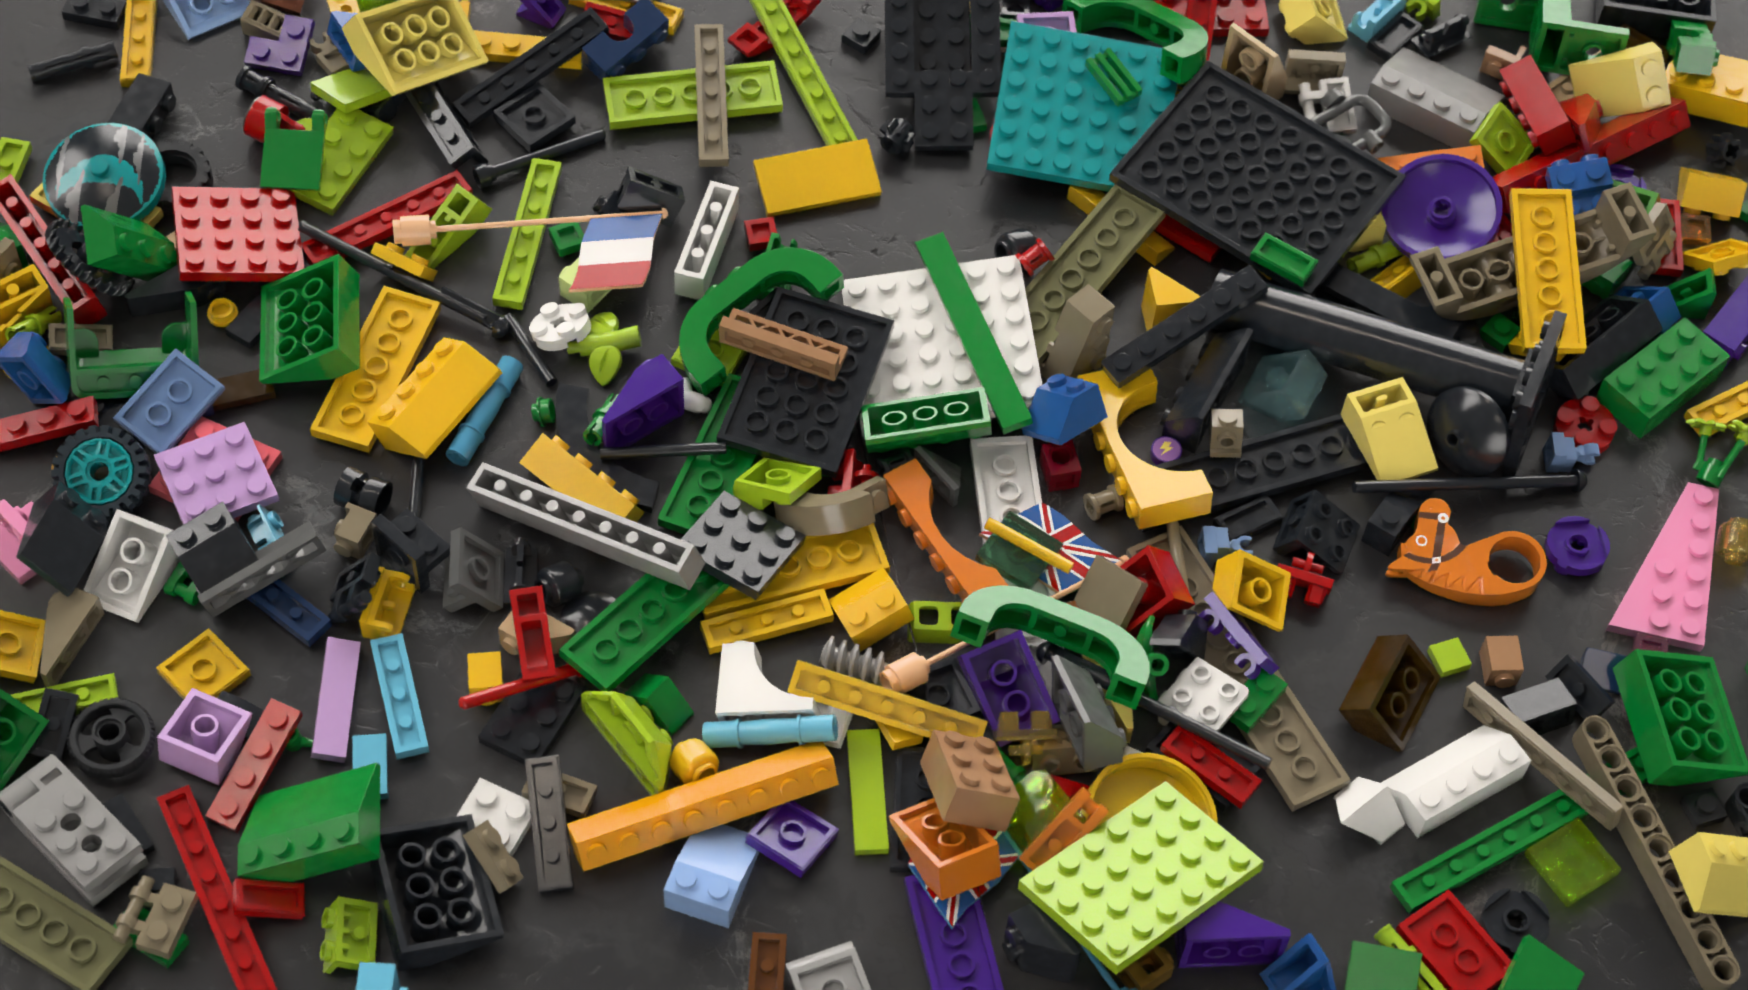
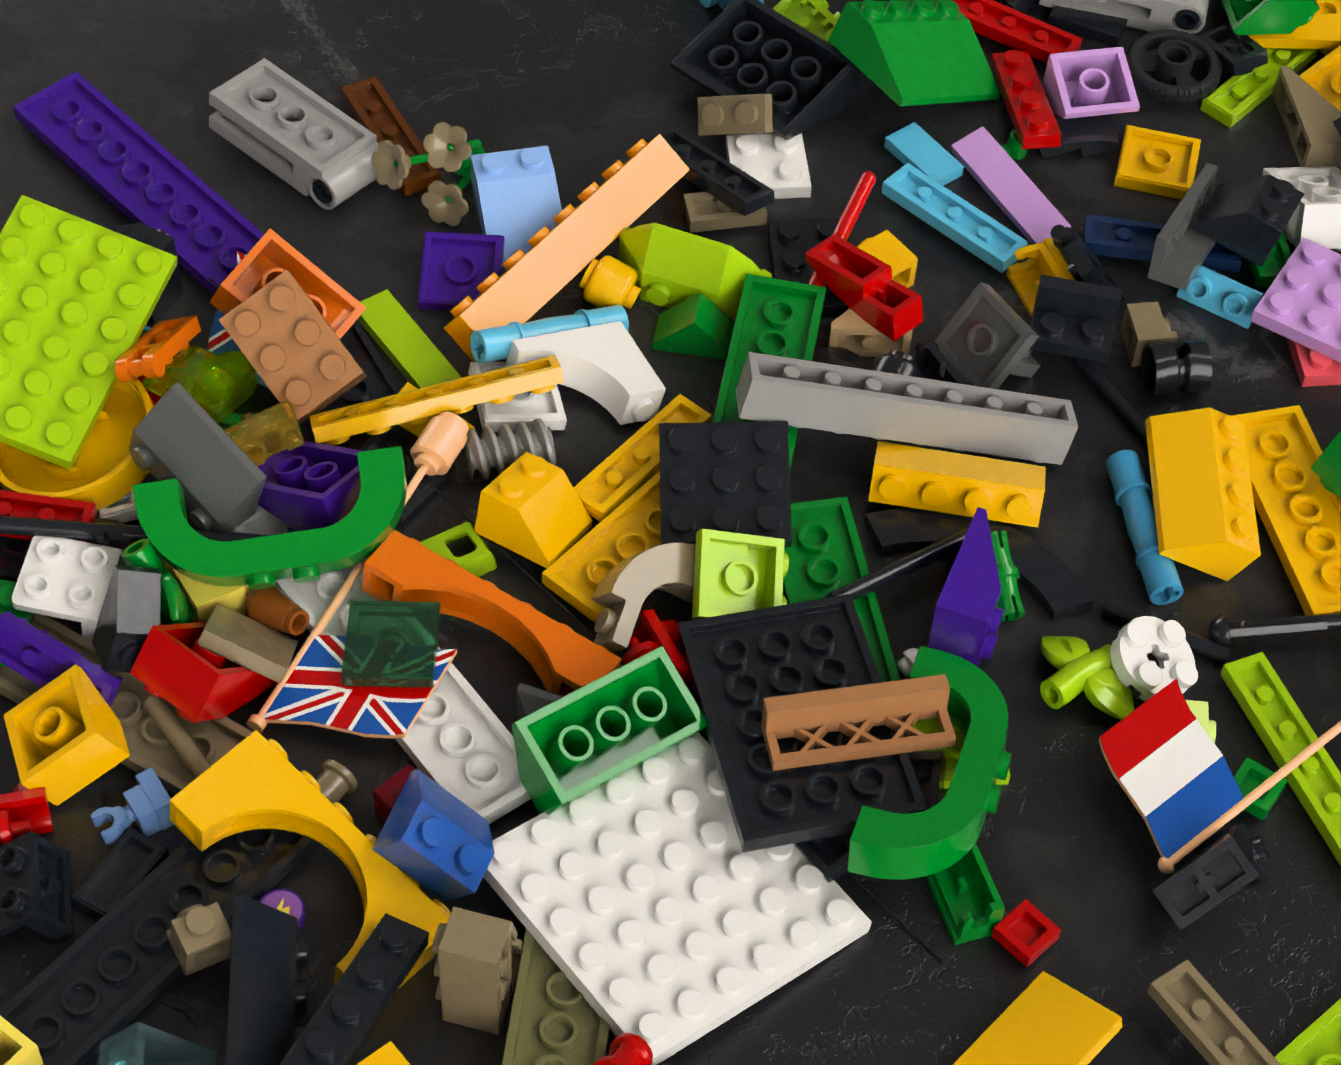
camera: 150 degrees right, 5 degrees down
green plate [531,397,556,427] -> none
white brick [674,181,739,300] -> none
green tile [915,232,1033,434] -> none
yellow bar [984,517,1074,574] -> none
none -> dark tan plant [371,122,485,226]

